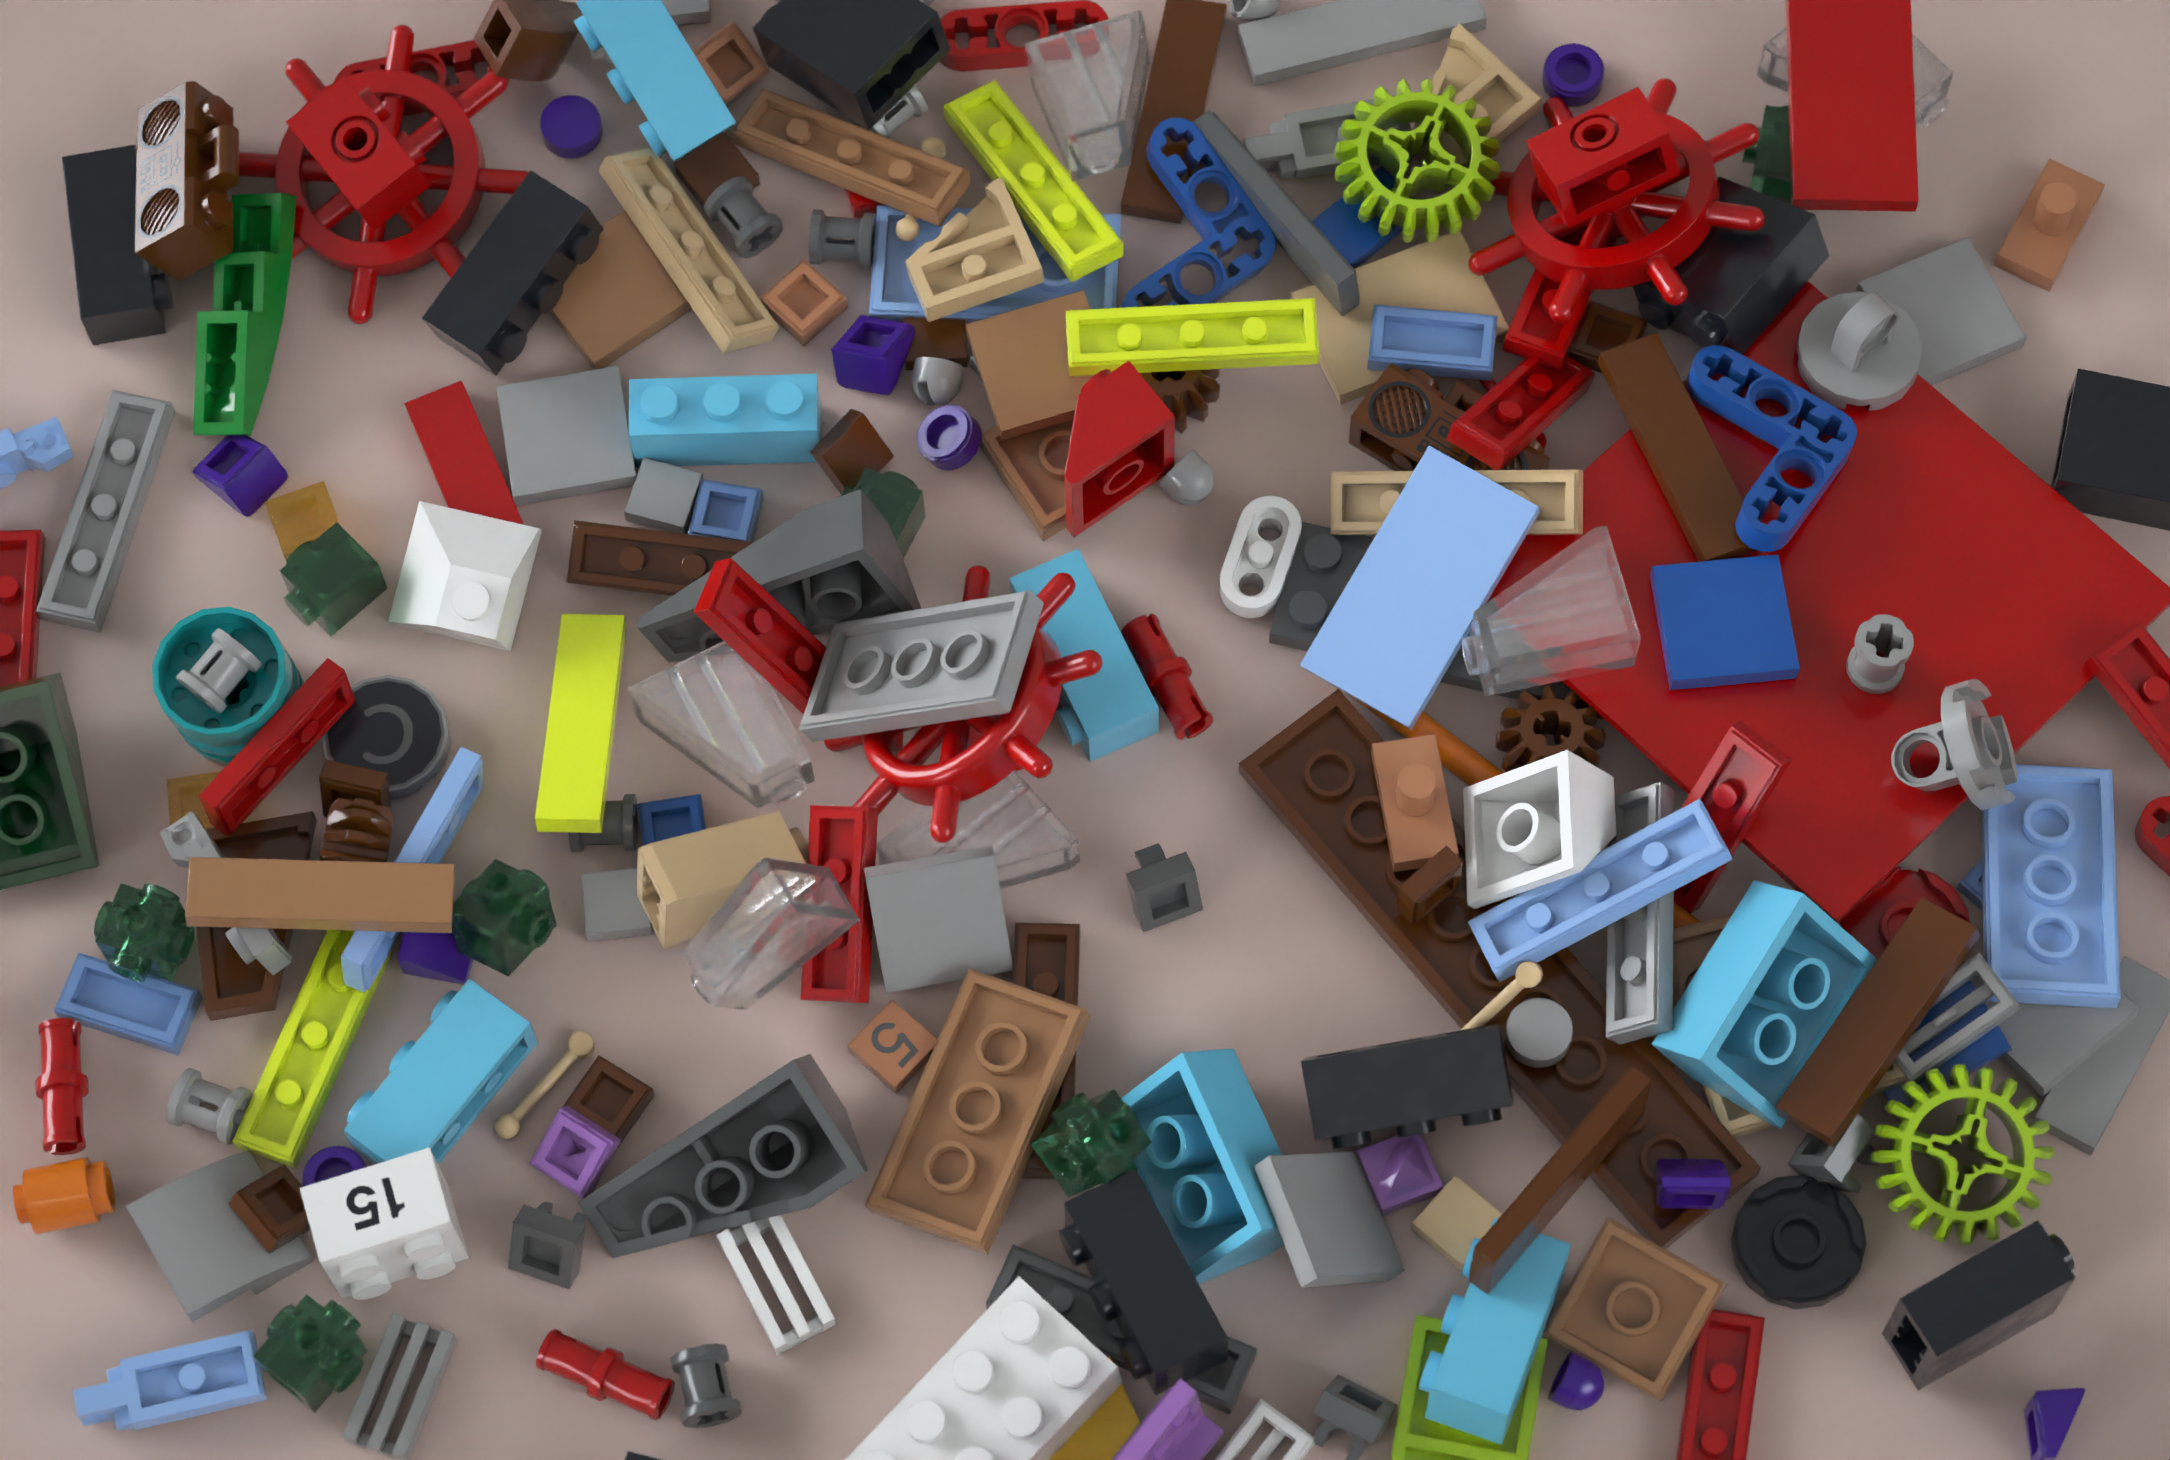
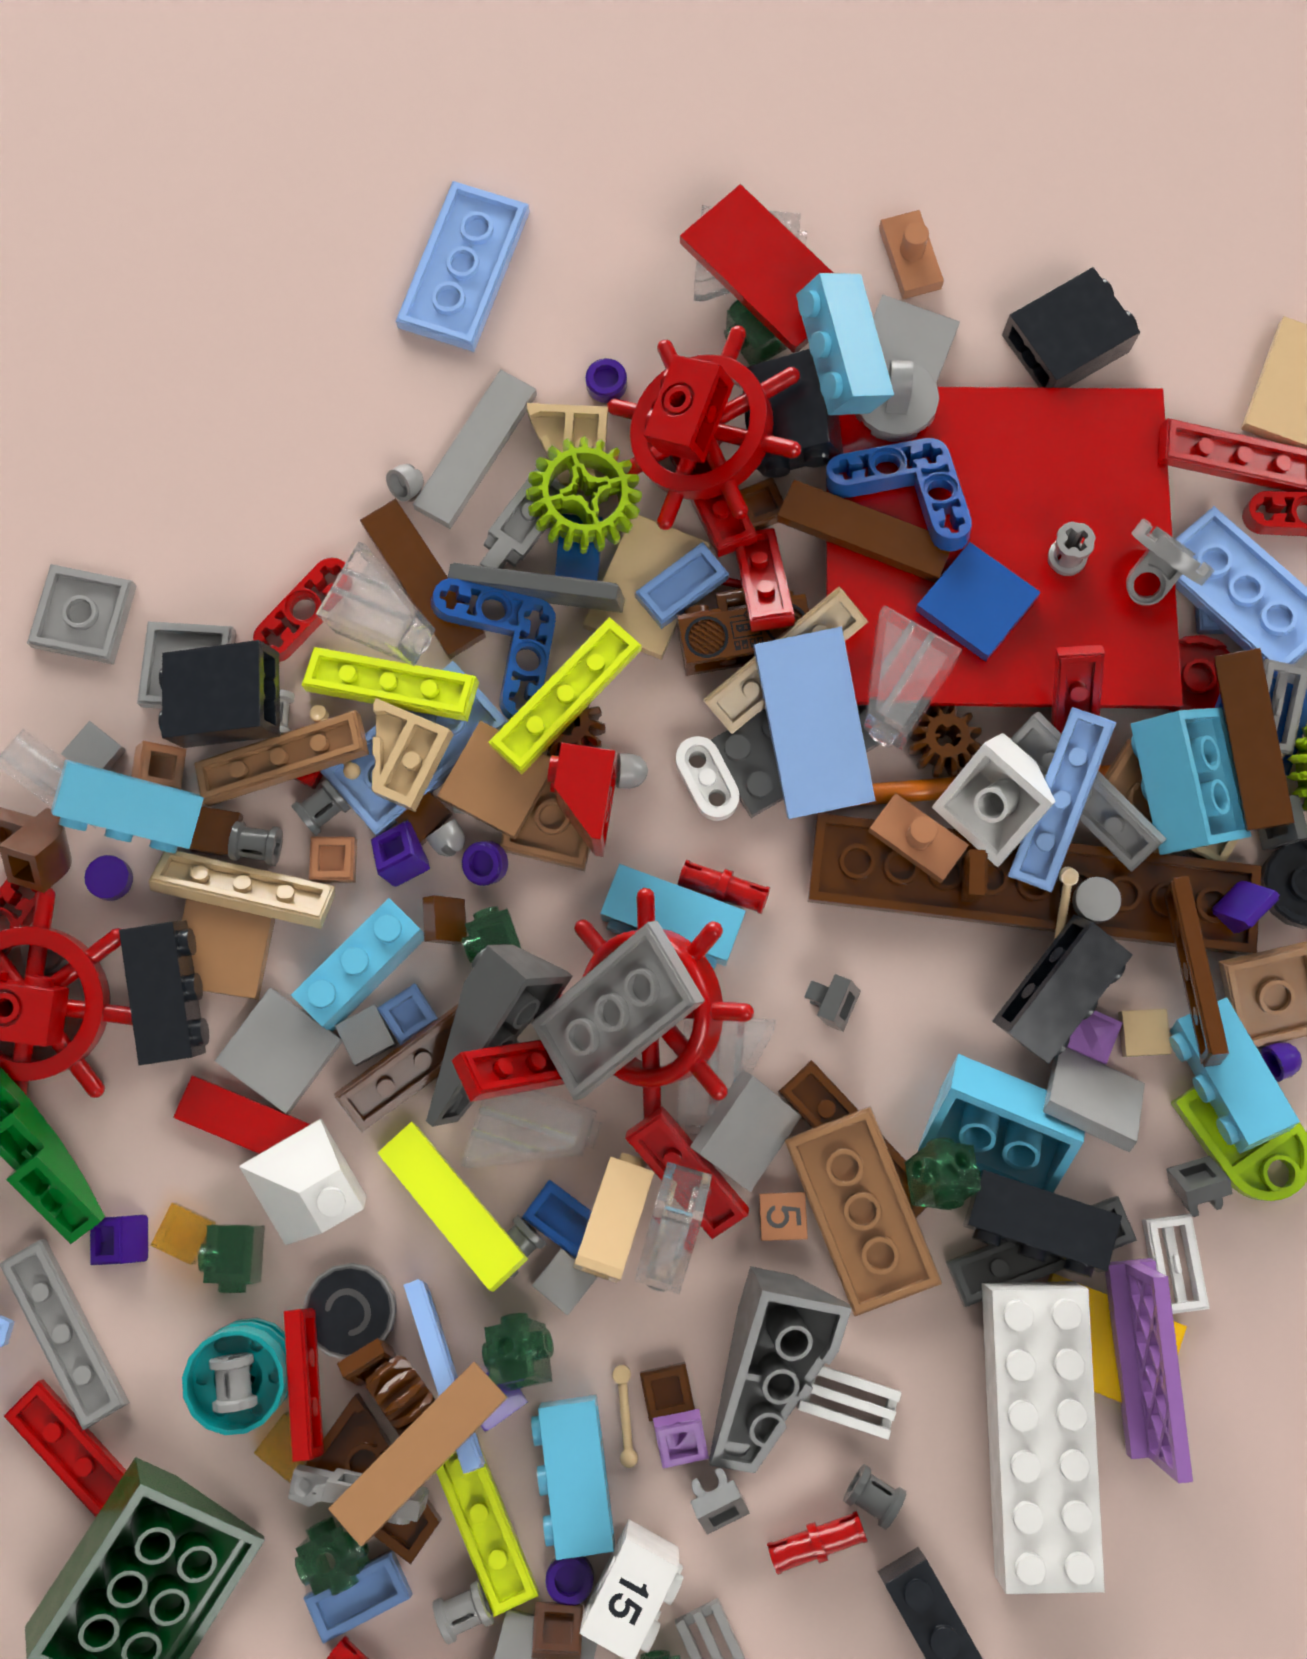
camera: 45 degrees left, 10 degrees up
none -> medium azure brick [796,273,894,415]

